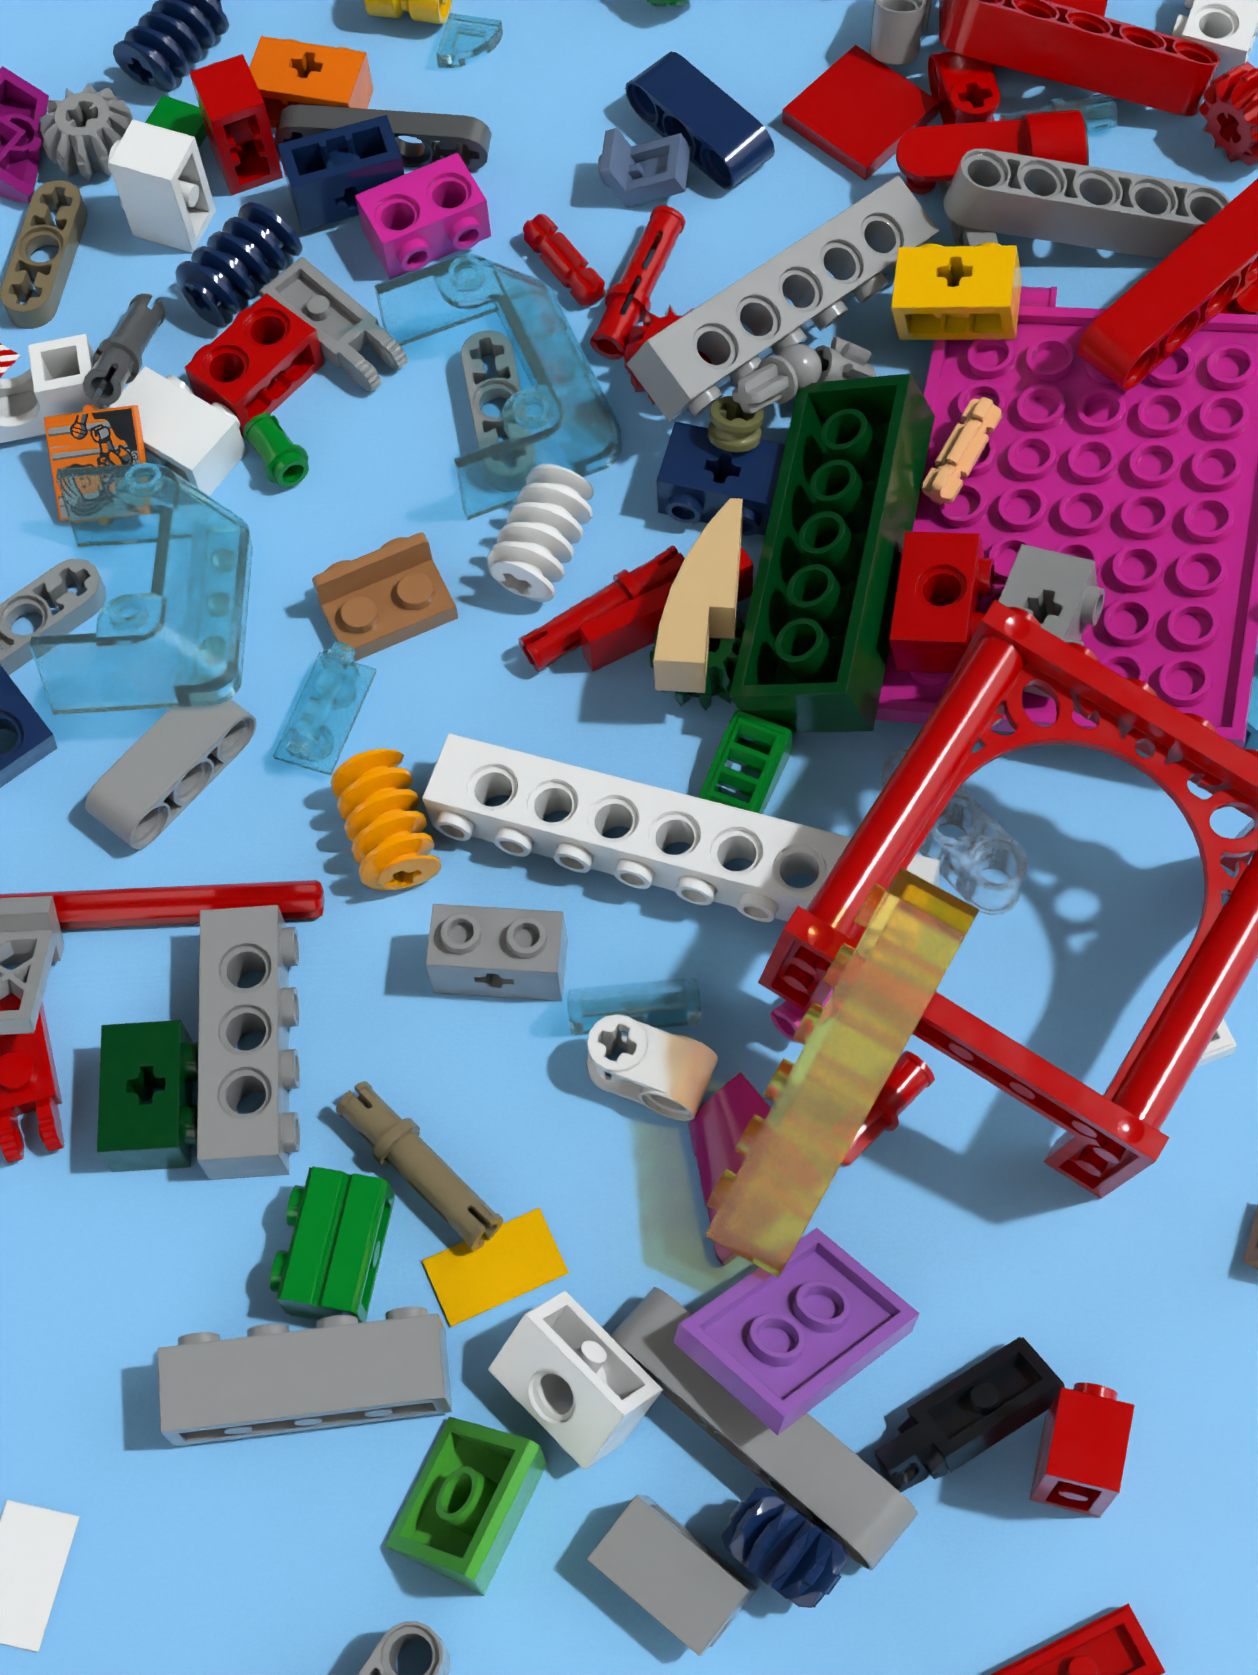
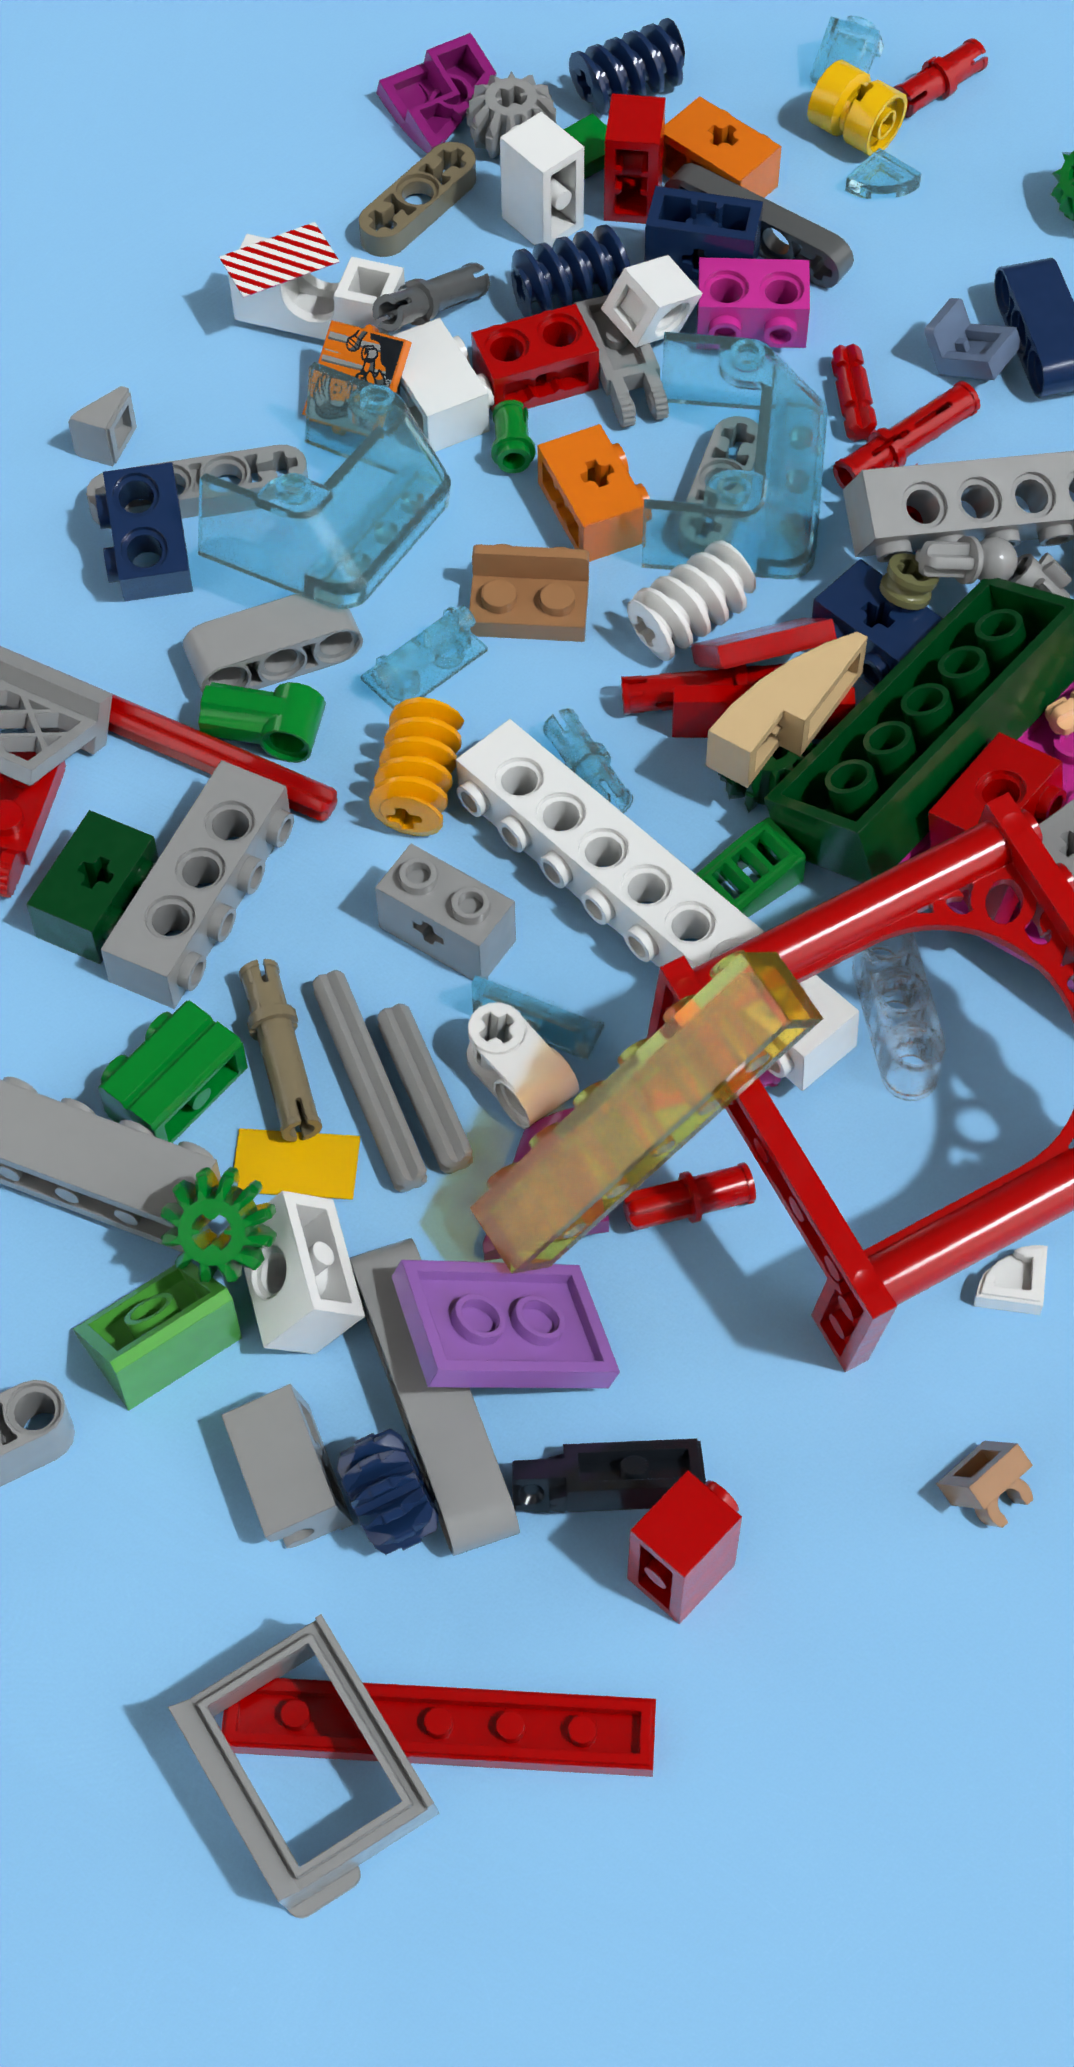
camera: 25 degrees right, 5 degrees down
none -> green gear [160,1167,277,1283]
none -> green piece [198,682,326,763]
none -> light grey axle [312,970,427,1192]
none -> light grey axle [377,1004,473,1174]
none -> orange brick [537,424,652,562]
none -> clear light blue pin [543,708,633,813]
none -> white brick [601,255,703,348]
none -> red tile [691,618,837,669]

